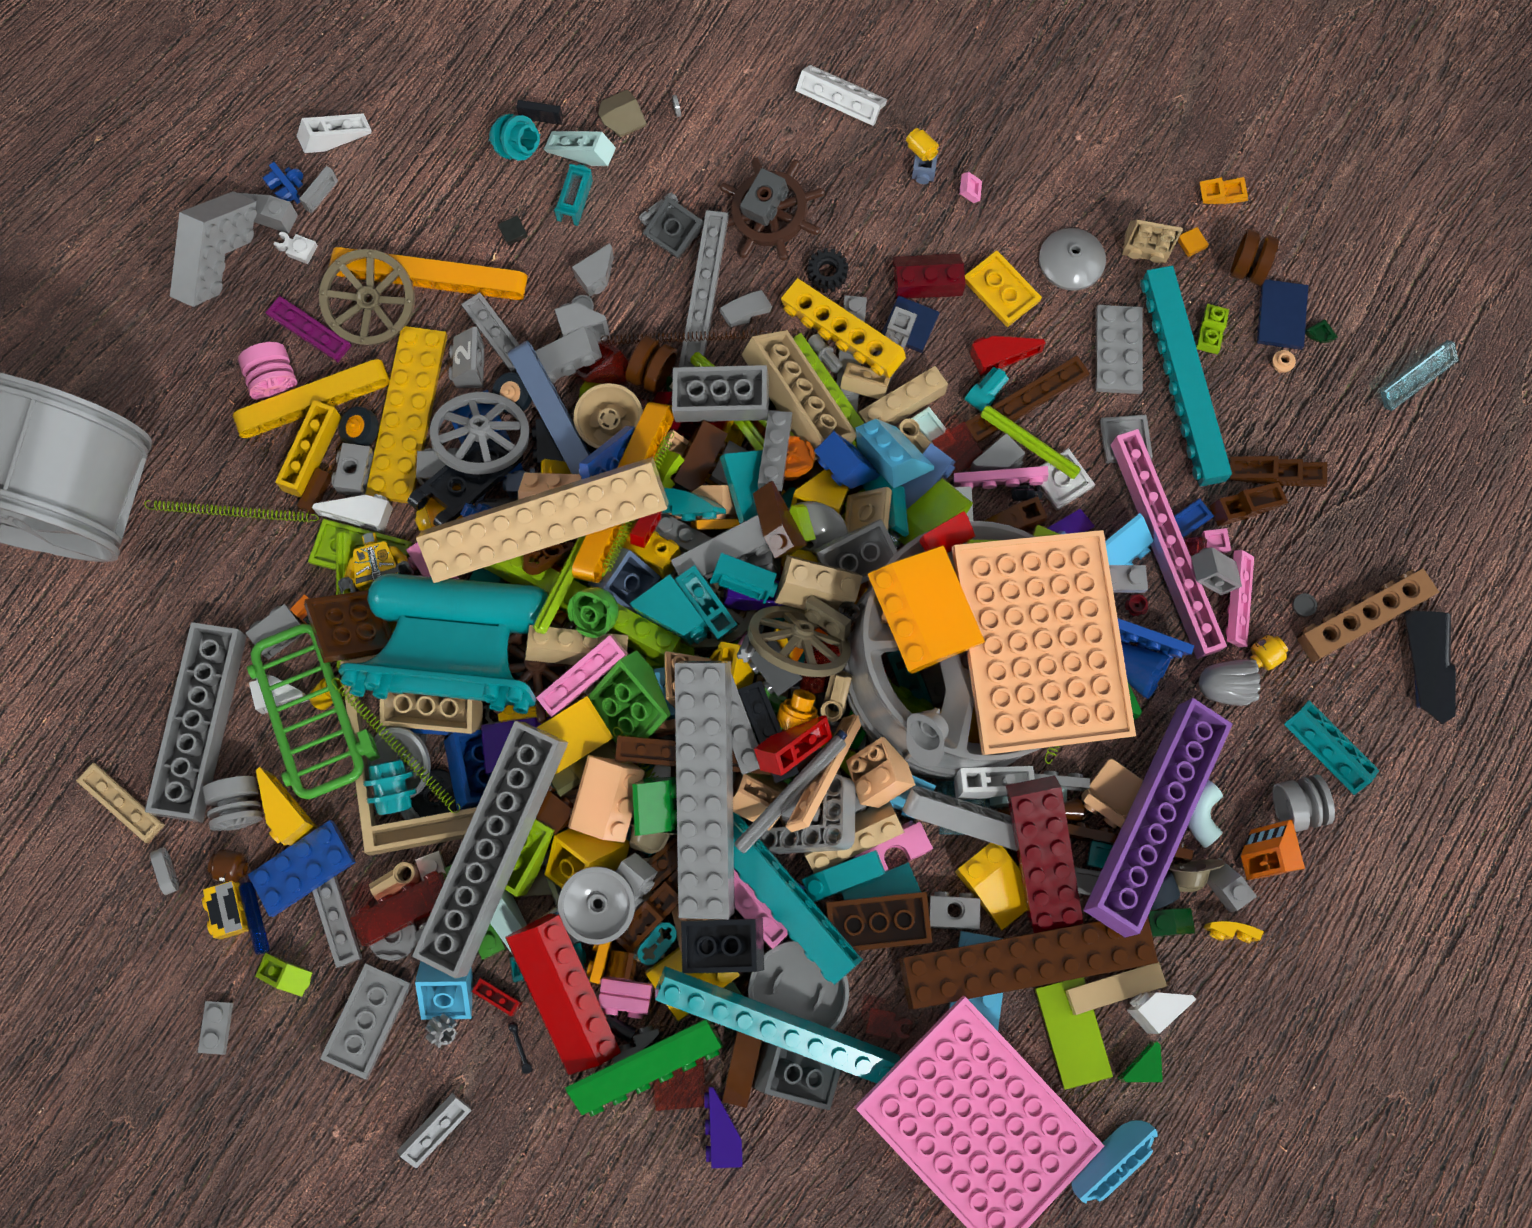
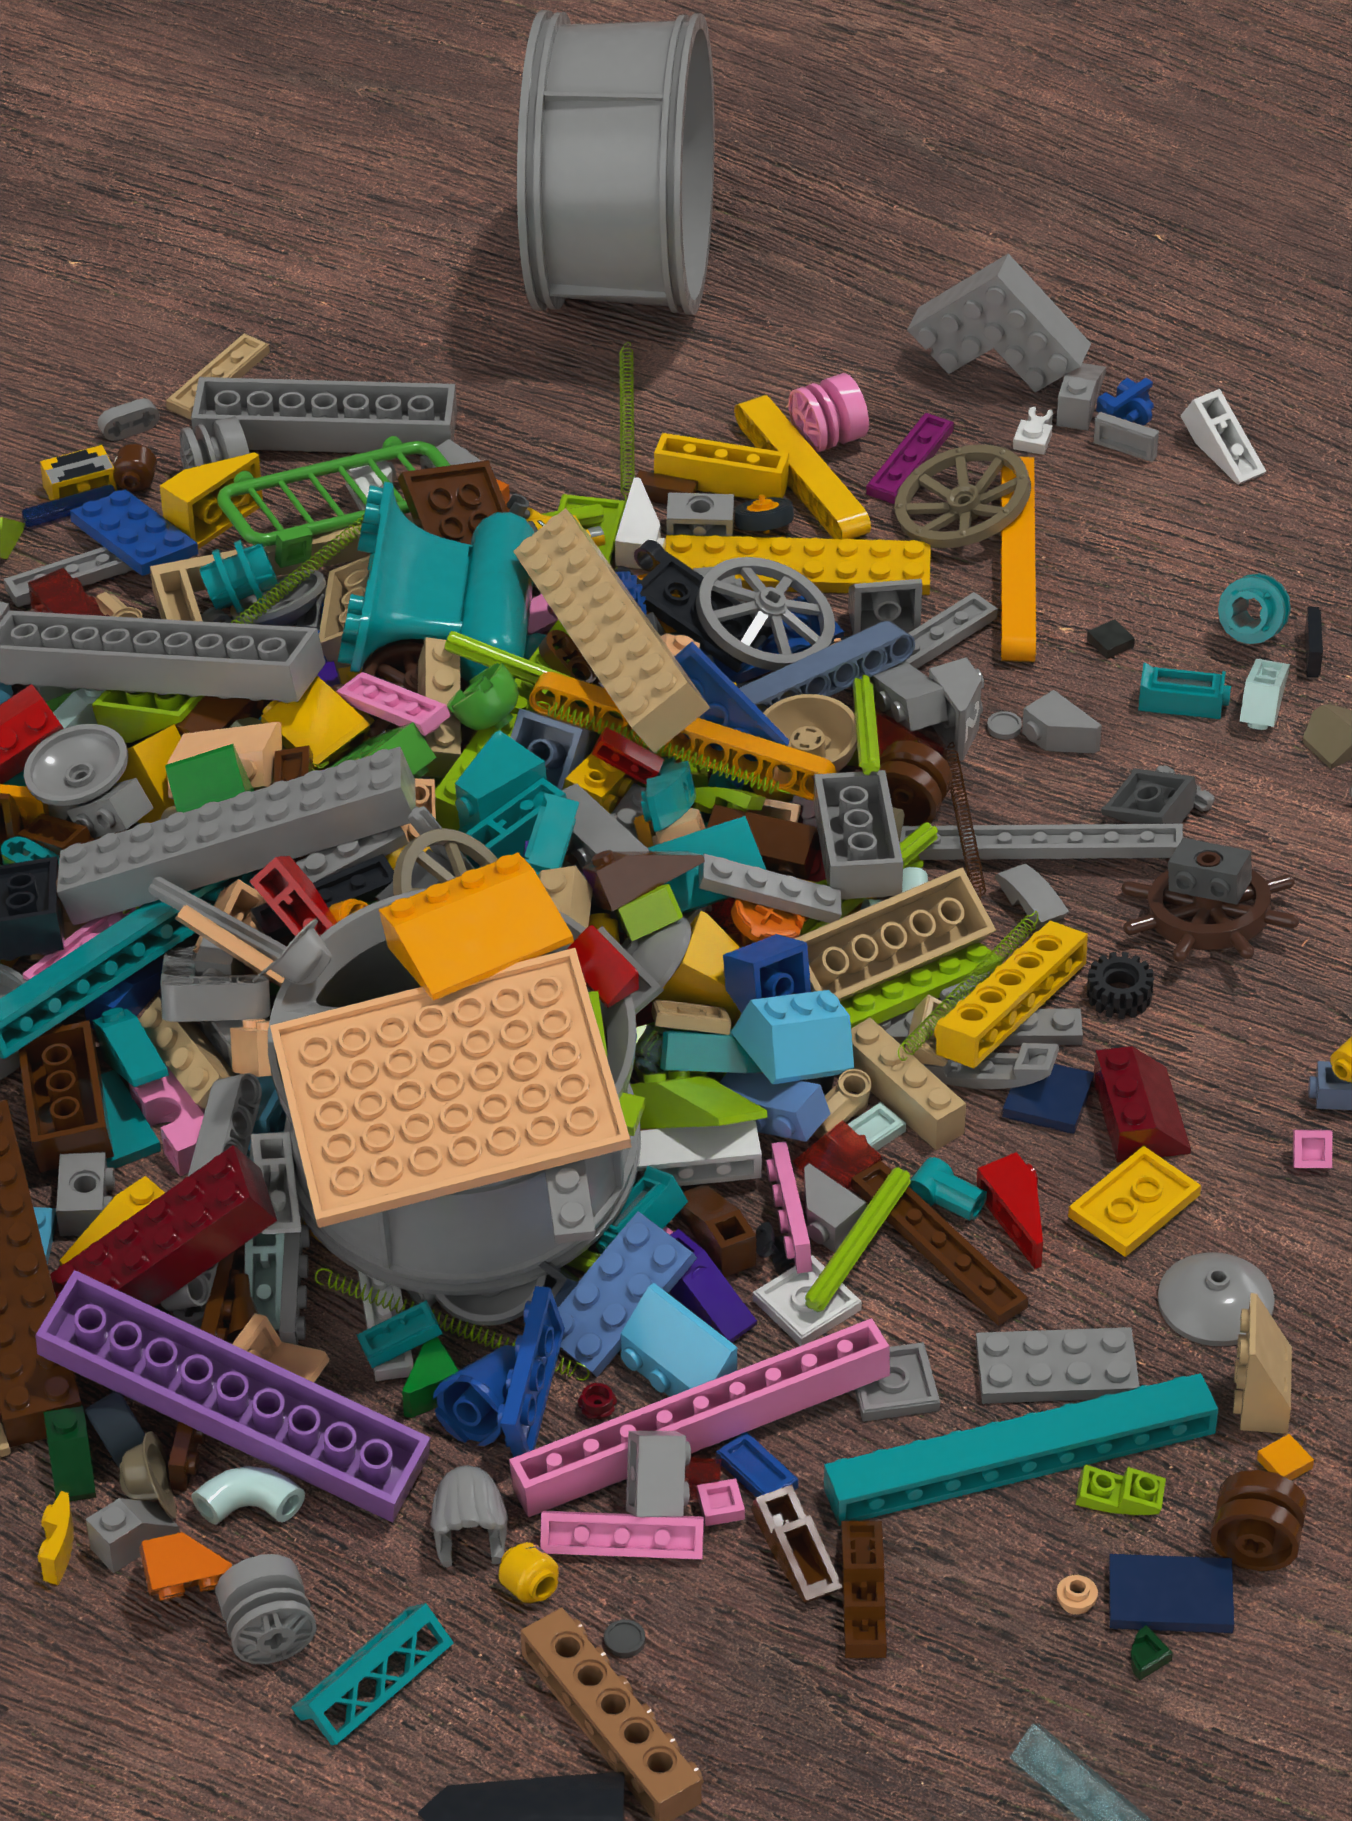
camera: 85 degrees right, 30 degrees down
none -> lime axle [853,675,880,776]
none -> lime piece [898,911,1039,1061]

